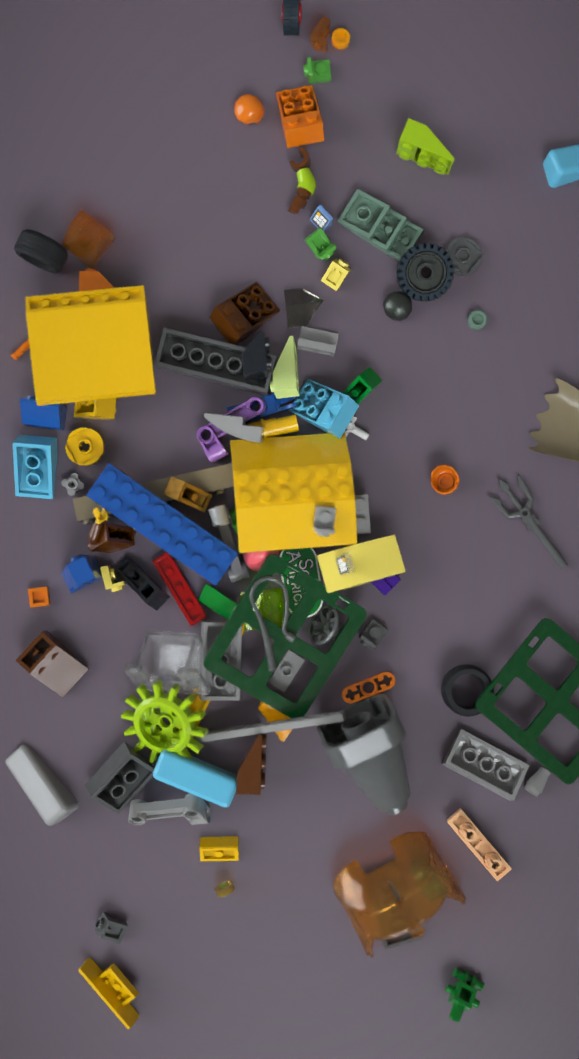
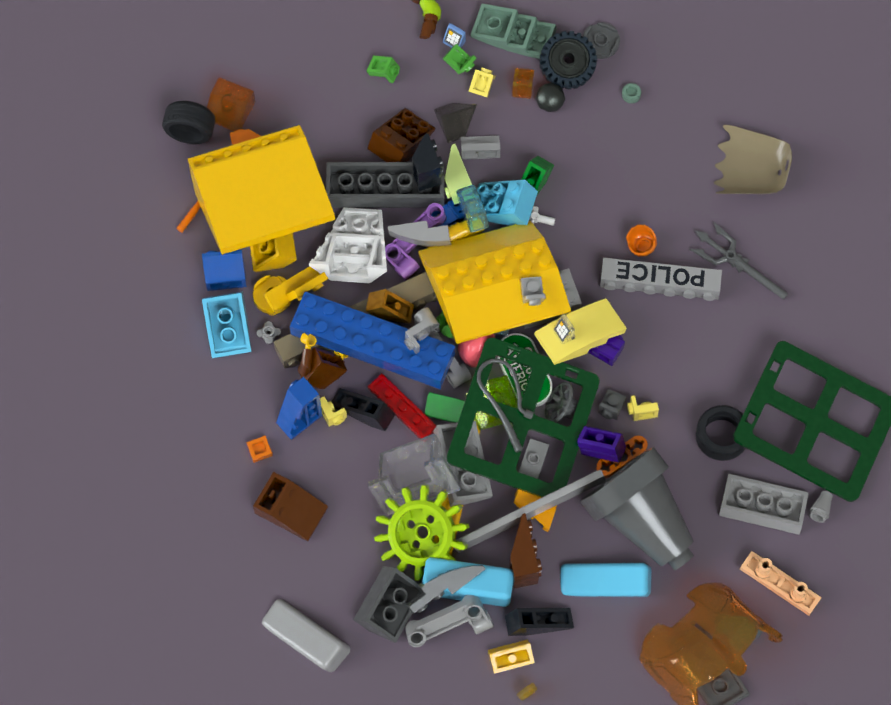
camera: 15 degrees left, 20 degrees down
none -> yellow bracket [264,266,328,311]
none -> white wedge [309,208,387,283]
none -> bright green bracket [366,55,400,83]
none -> light grey bracket [404,319,430,354]
none -> slope [406,565,485,613]
none -> clear light blue brick [456,185,489,233]
none -> black slope [505,608,574,636]
none -> clear orange bracket [512,68,534,99]
none -> medium azure piece [560,563,652,597]
none -> dark purple brick [577,426,626,463]
none -> light grey brick [600,258,722,301]
none -> light yellow bracket [627,395,659,421]

